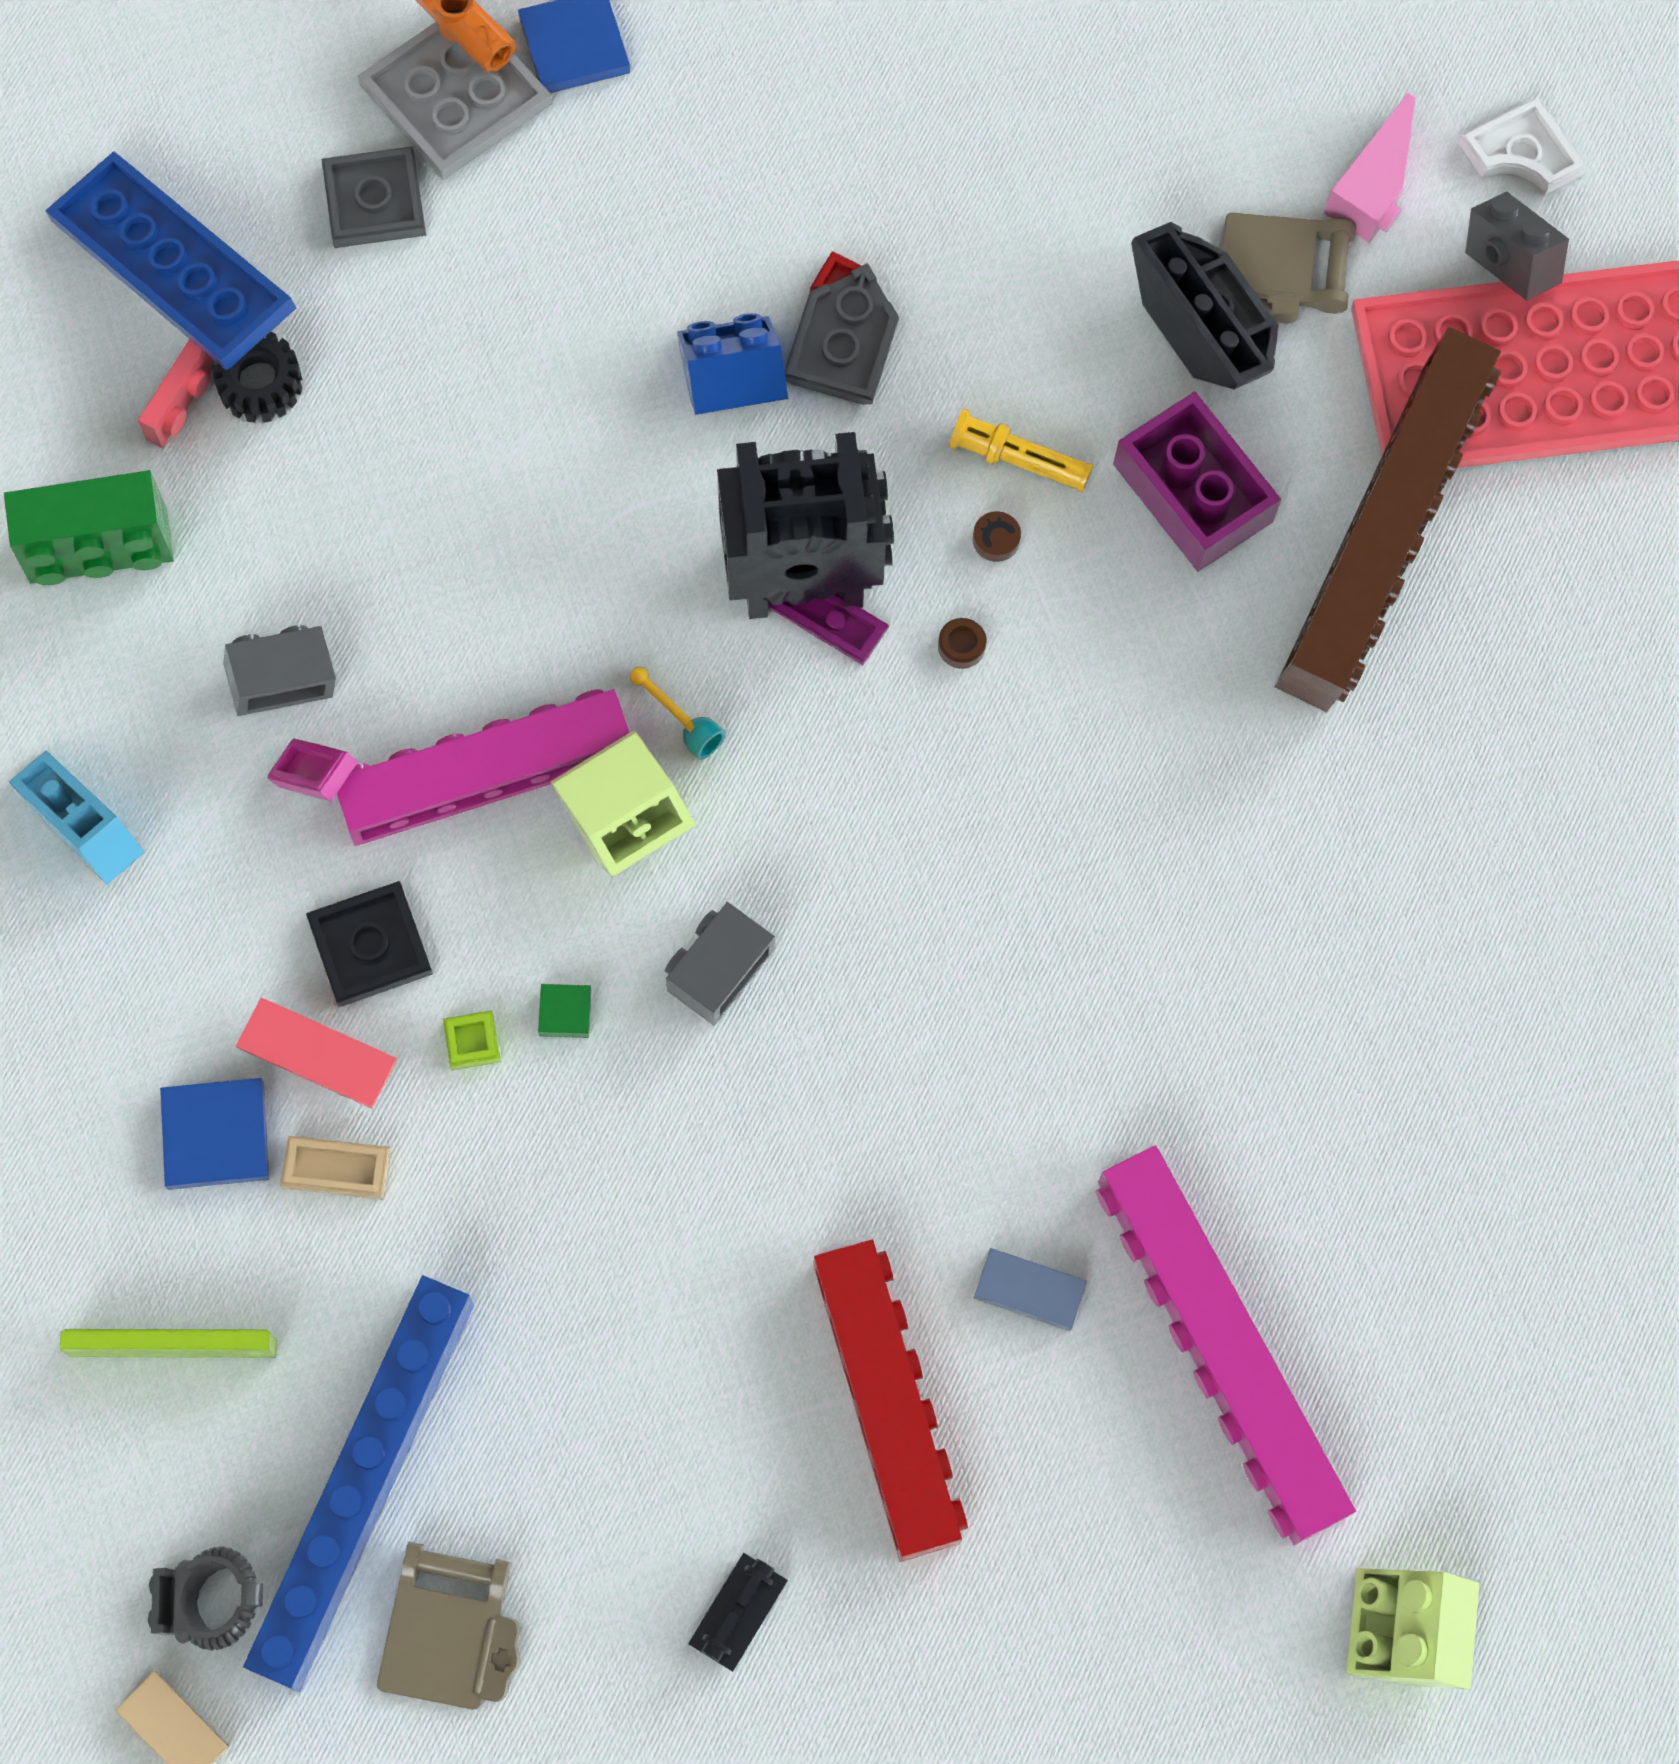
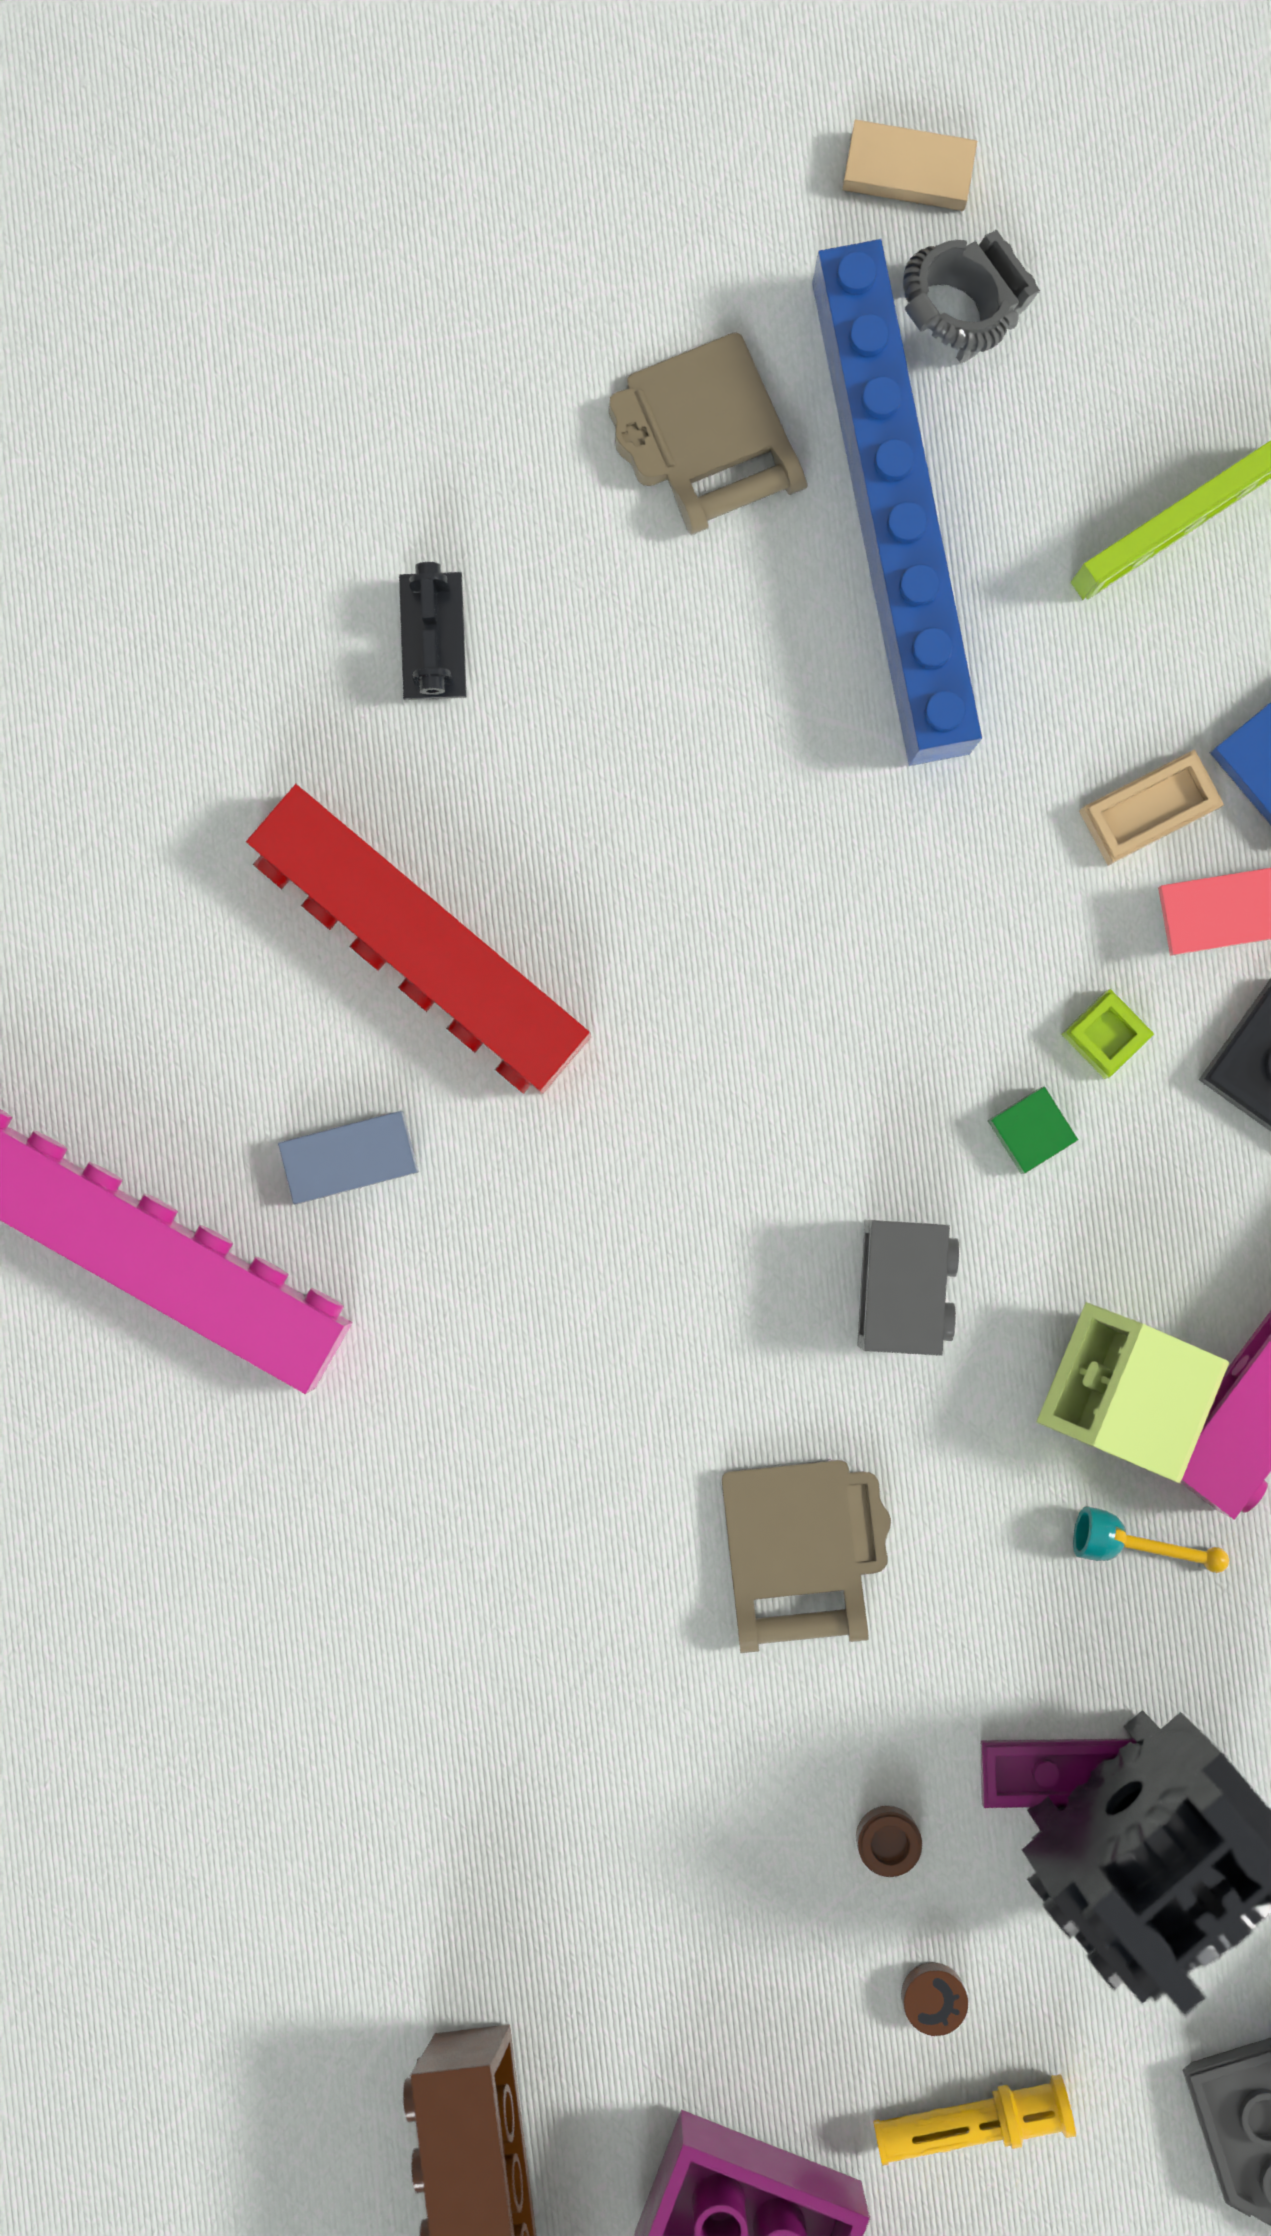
camera: 150 degrees right, 15 degrees up
none -> dark tan piece [722,1460,891,1654]

